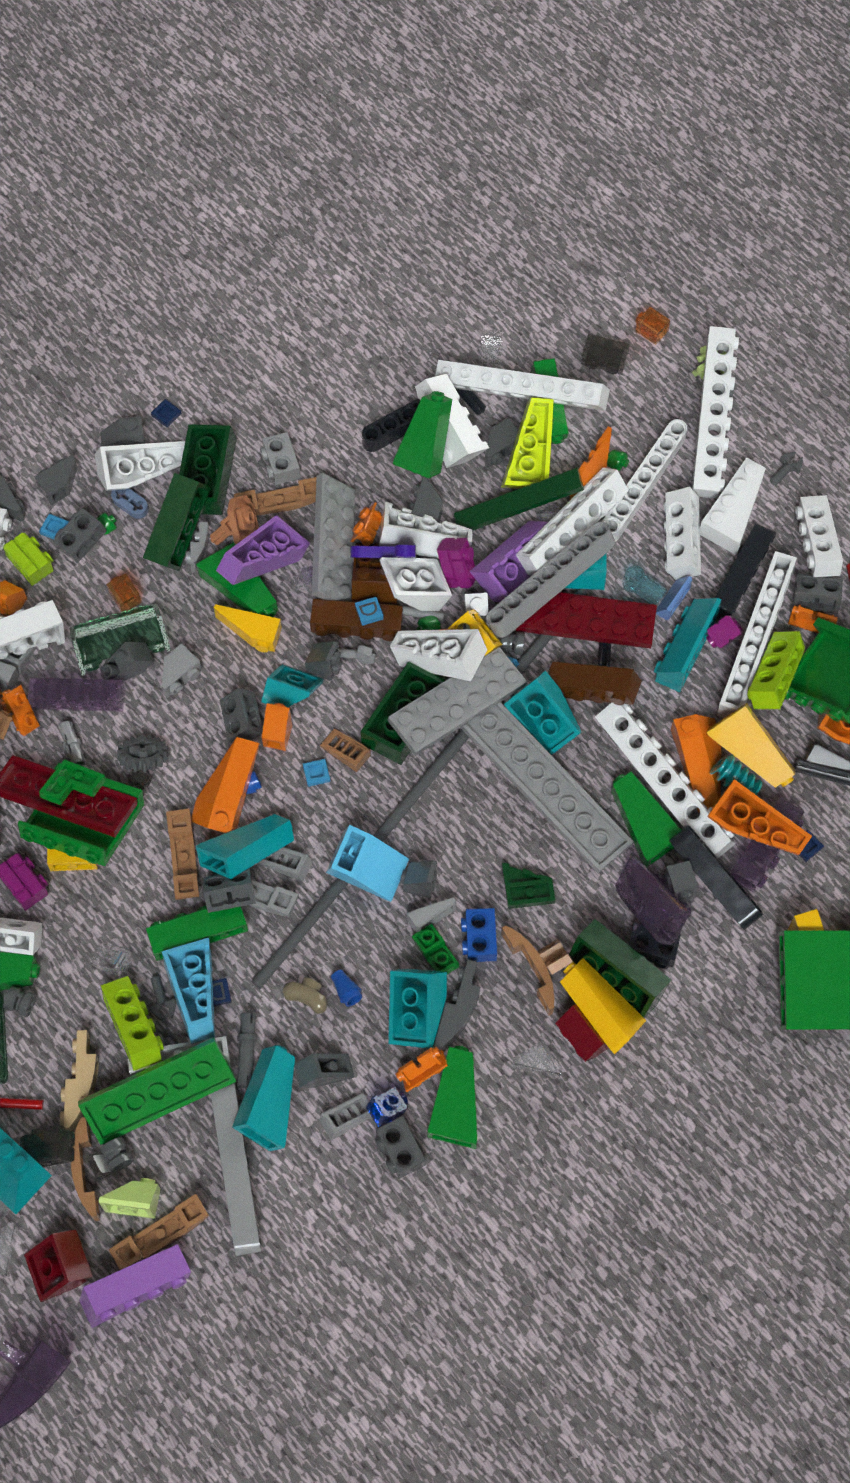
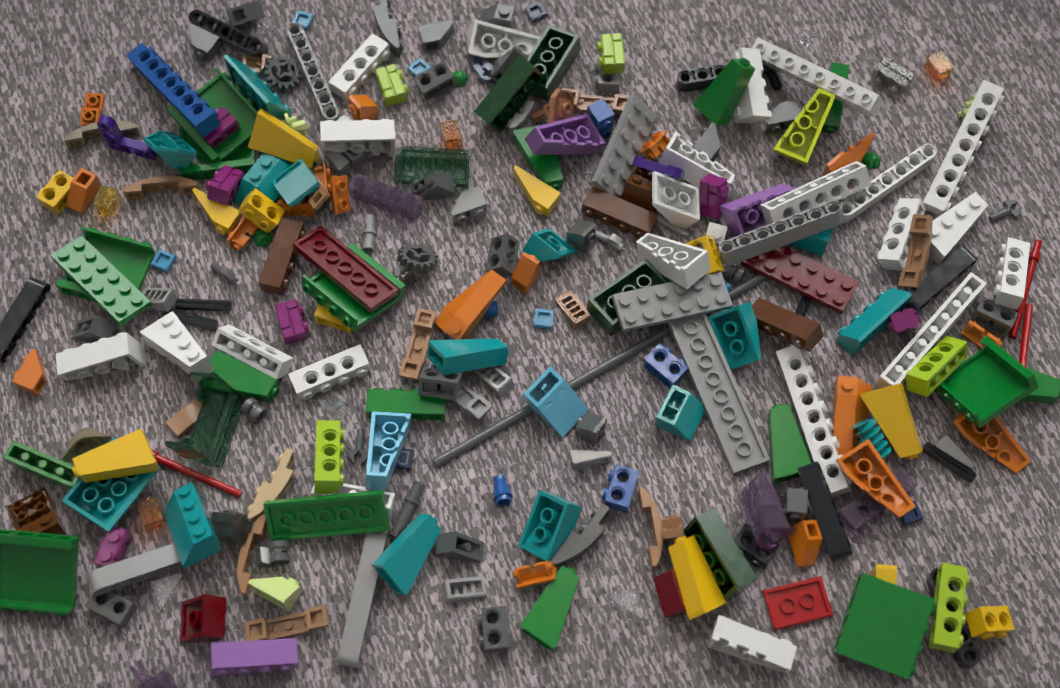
camera: 20 degrees right, 0 degrees up
green plate [39,759,106,806] -> none
dark tan piece [282,977,327,1014] -> none
dark azure tile [355,597,383,626] -> none
clear blue brick [366,1087,408,1128] -> none
green slope [412,923,460,975] -> none
green piece [417,615,441,630] -> none
dark green tile [454,468,584,531] -> none
dark green wing [502,863,556,909] -> none
clear light blue piece [622,565,667,605] -> none
medium blue slope [656,576,693,620] -> none
none -> white brick [288,344,371,400]
none -> dark grey slope [489,47,529,83]
none -> blue brick [587,98,614,139]
none -> lime brick [597,33,625,74]
none -> brick [643,343,688,389]
none -> teal slope [654,385,705,442]
none -> white wedge [708,615,797,674]
none -> red tile [762,576,833,631]
none -> orange slope [786,520,822,567]
none -> medium nougat slope [898,214,932,288]
none -> red bar [1009,239,1042,339]

